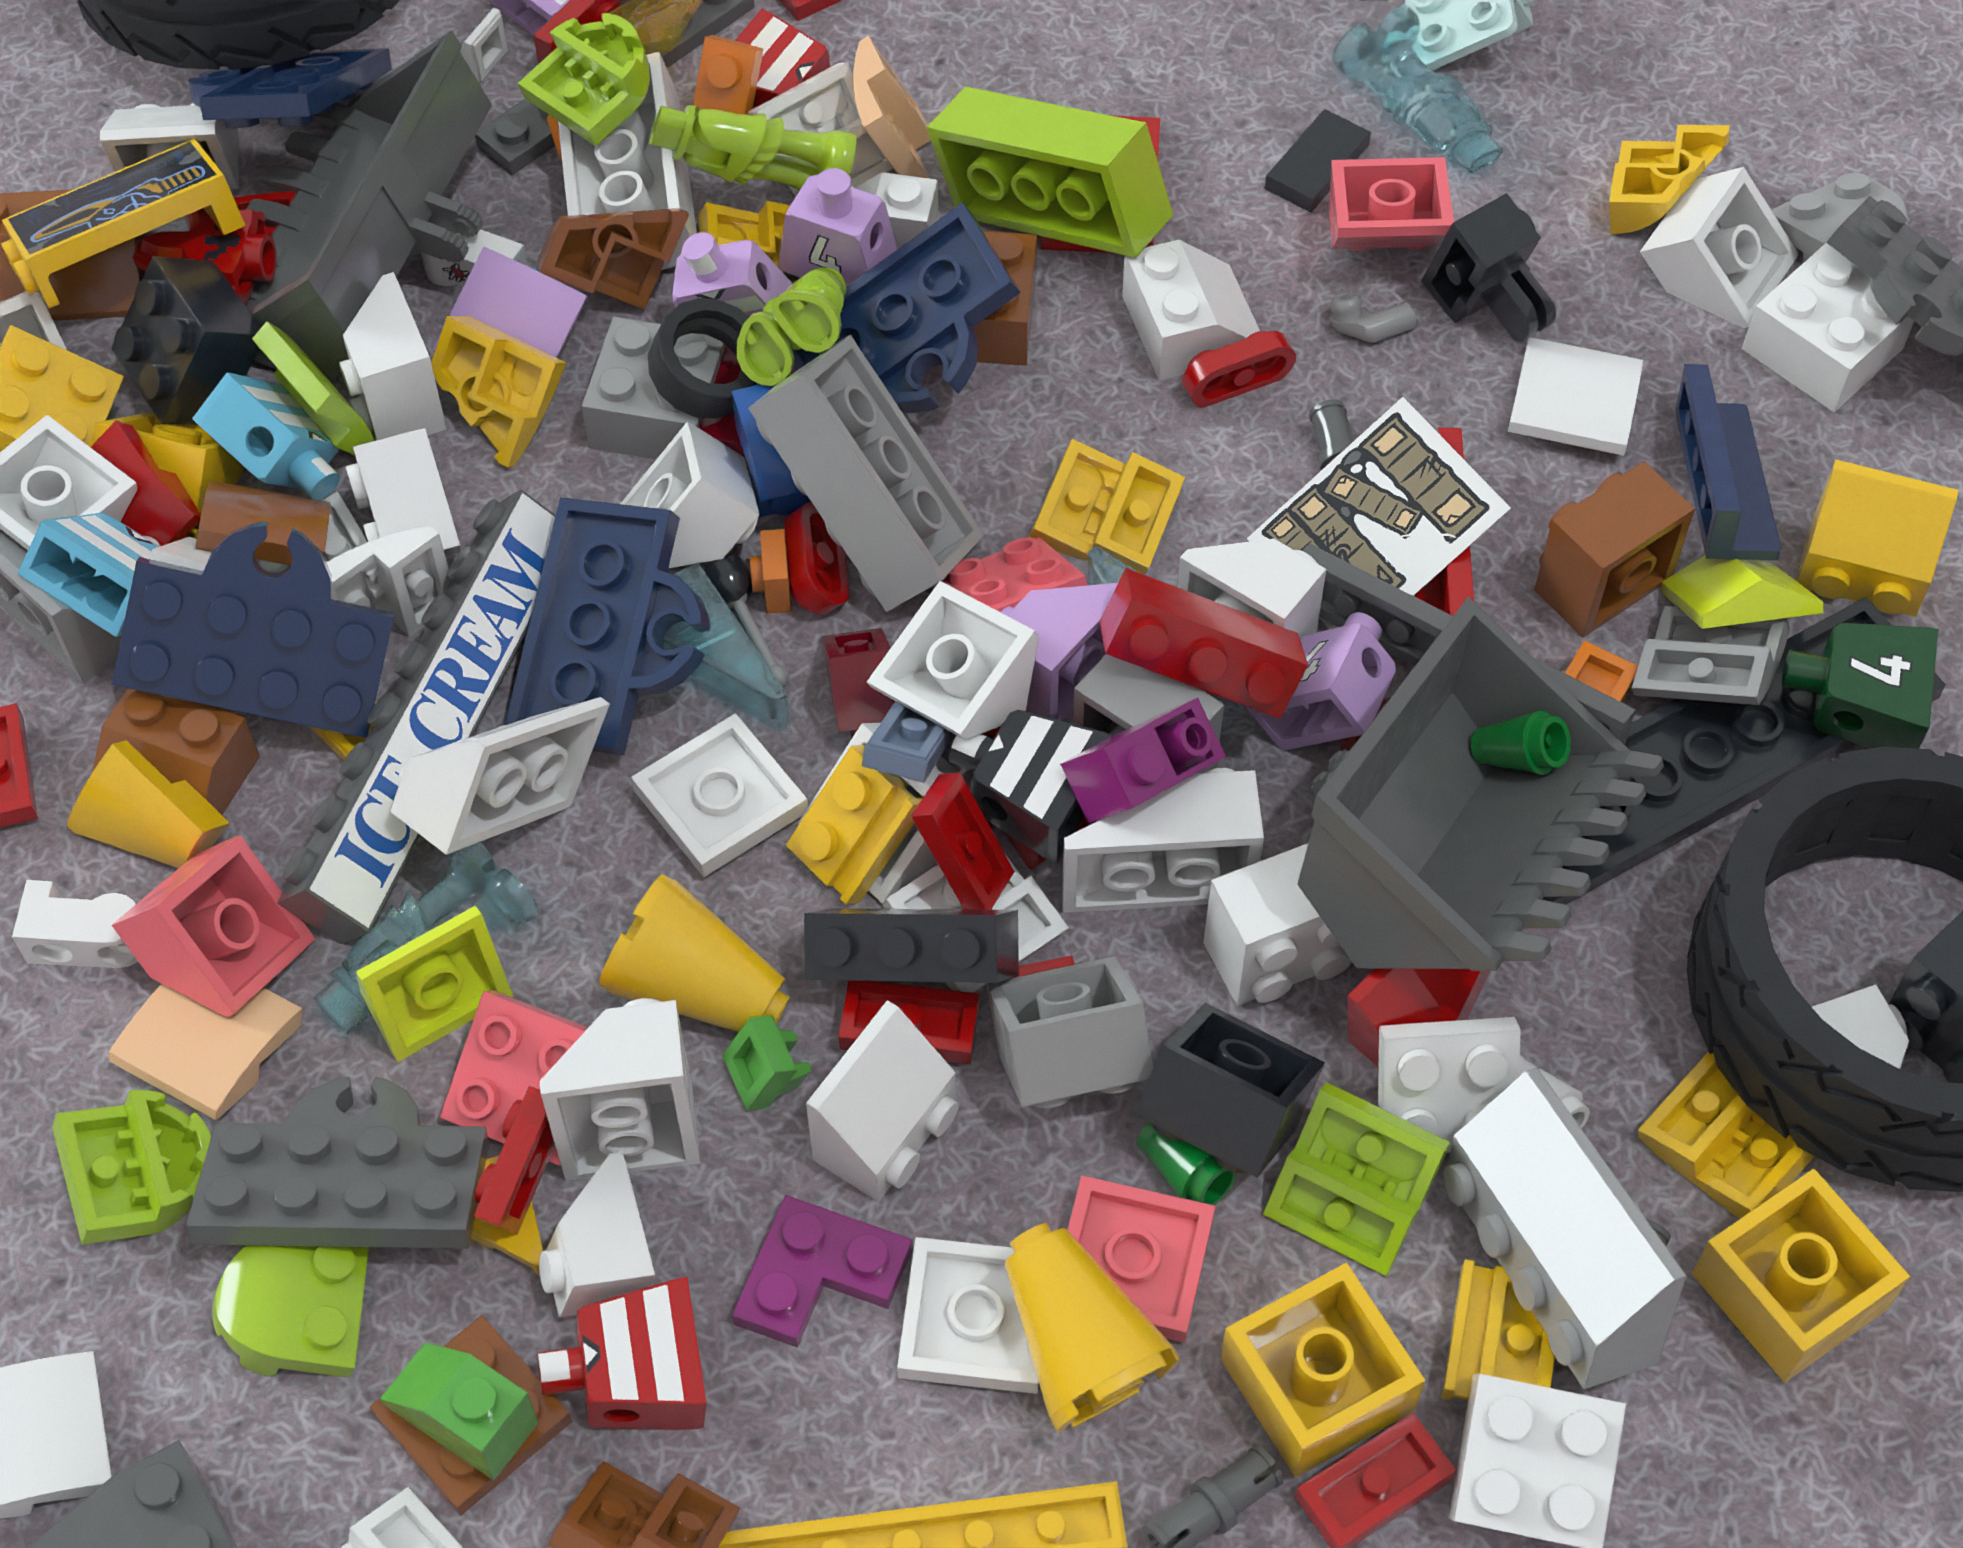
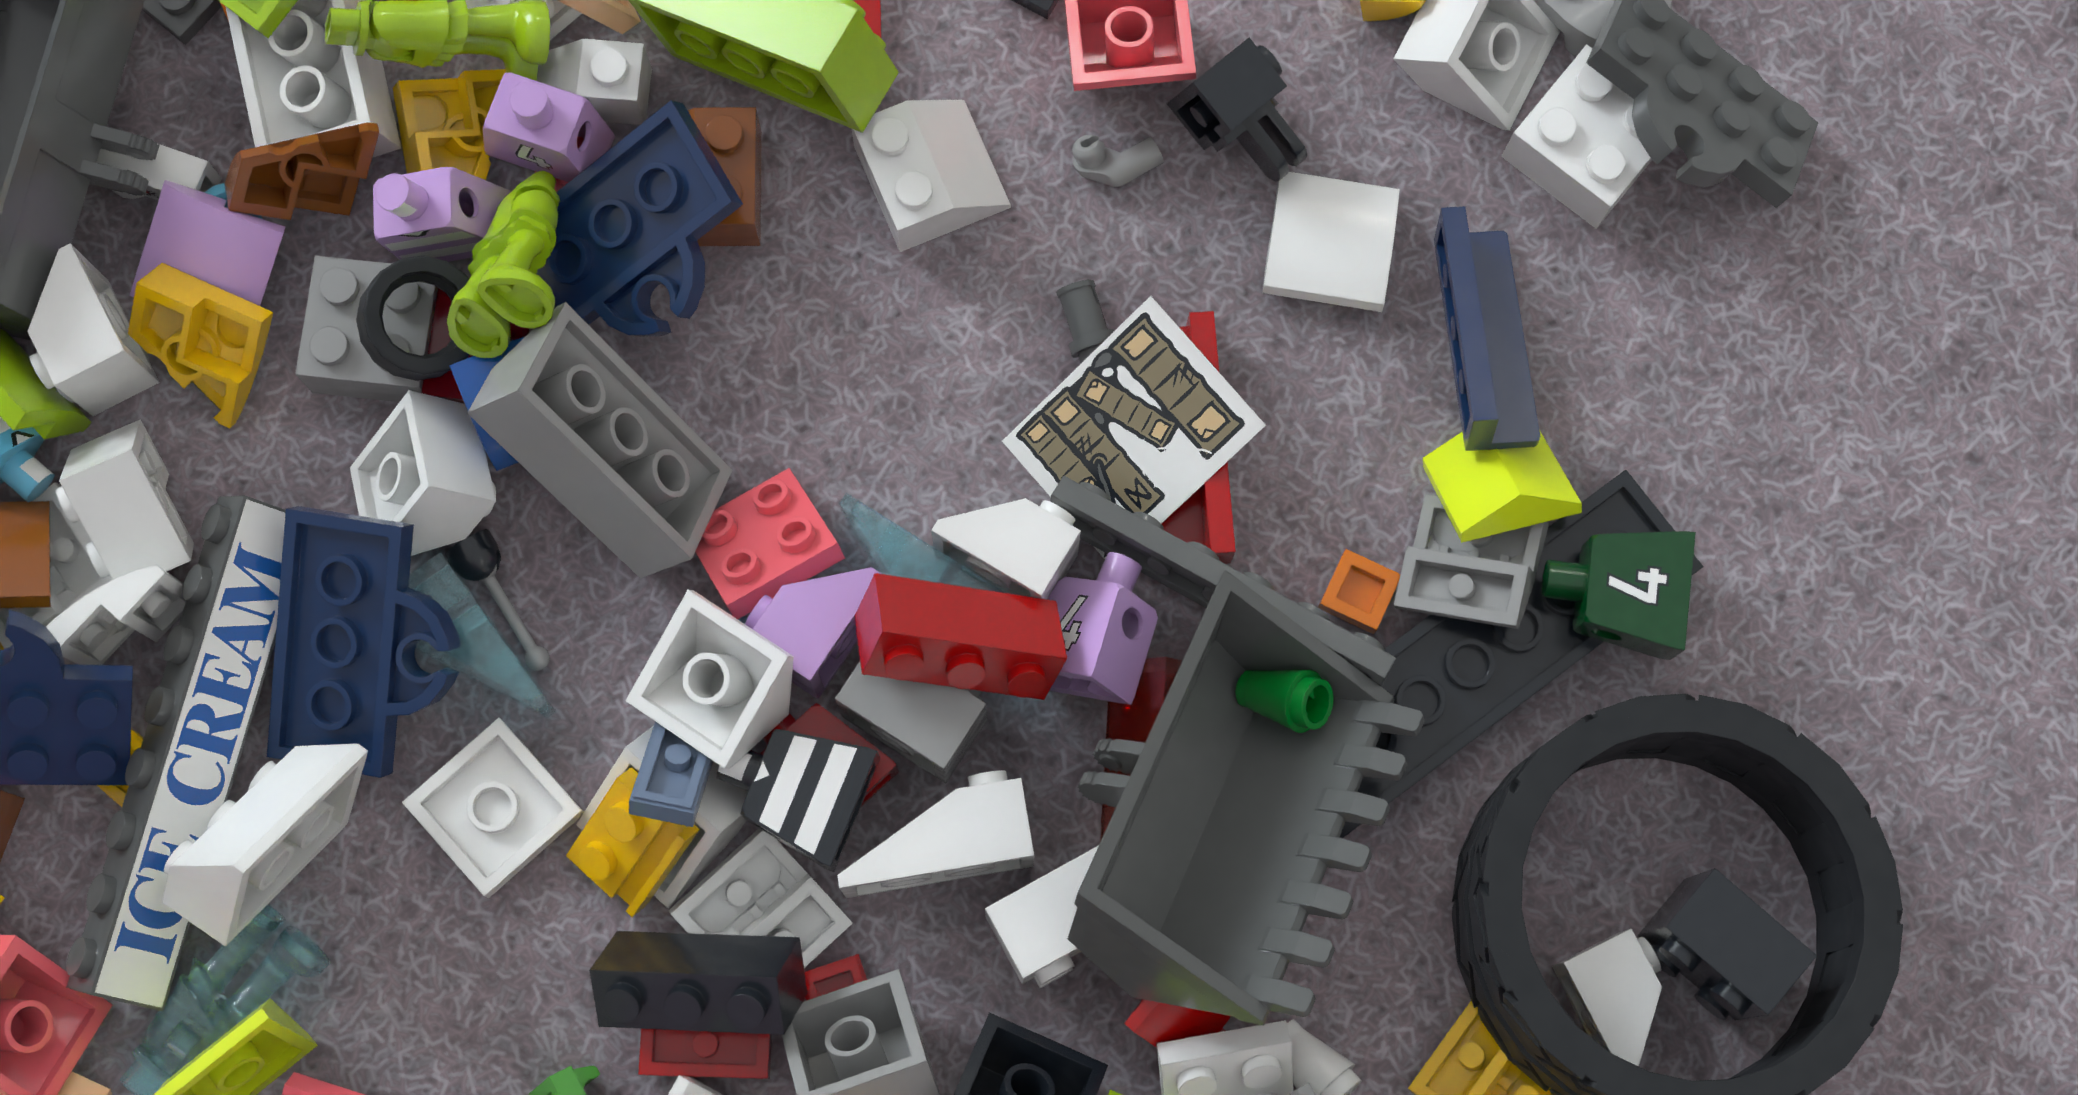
camera: 10 degrees left, 20 degrees up
yellow cone [599,874,791,1032] -> none
orange plate [750,529,791,614] -> none
red plate [784,502,849,615] -> none
dark red slope [821,628,895,737] -> none
red plate [911,772,1015,910] -> none
yellow slope [1028,439,1186,574] -> none
magenta slope [1060,697,1226,823] -> none
red plate [1182,331,1296,408] -> none
dark orange brick [1534,461,1695,638] -> none
yellow slope [1797,459,1959,617] -> none

